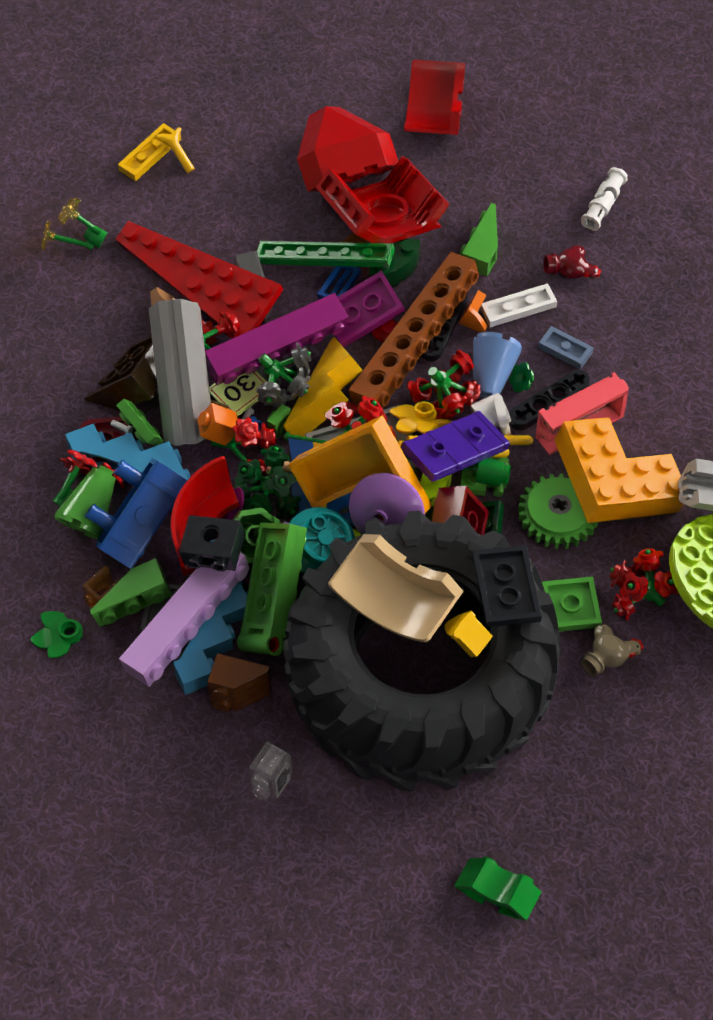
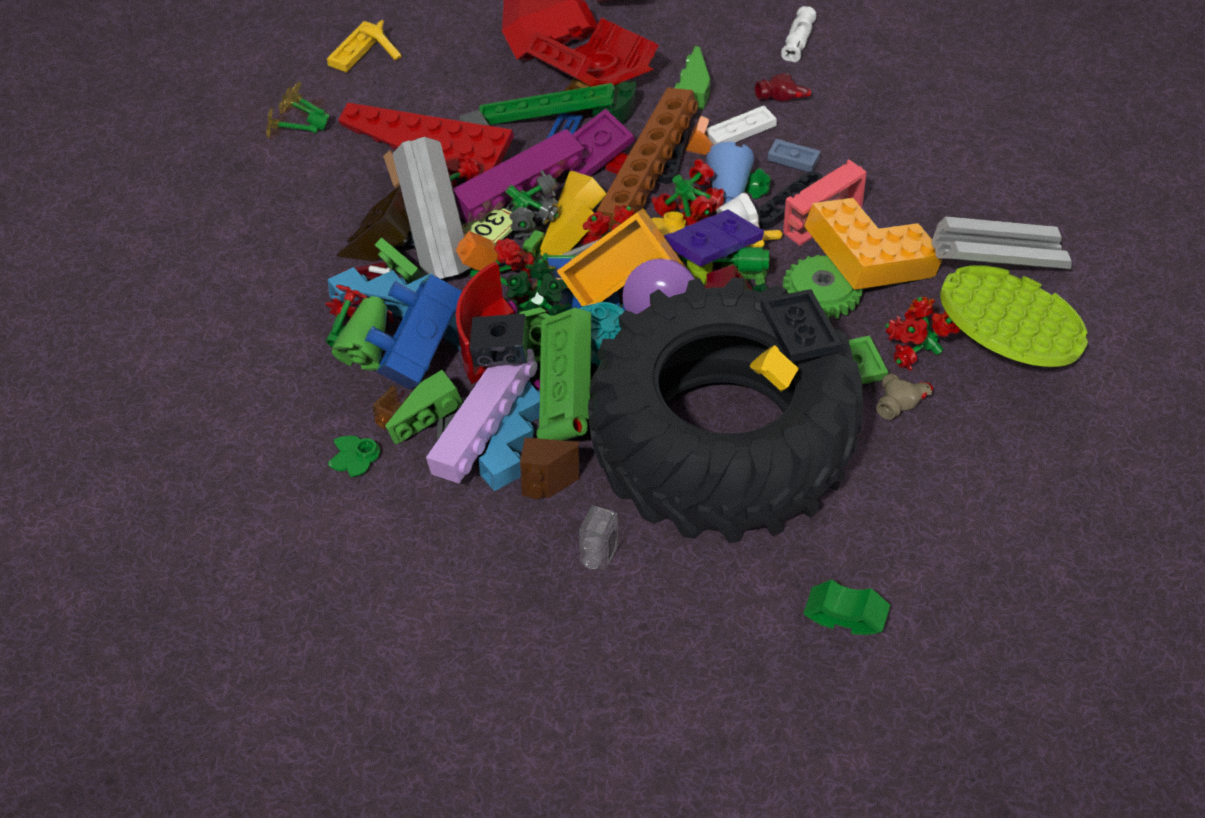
camera: 10 degrees left, 10 degrees down
tan panel [328,534,463,642] -> none

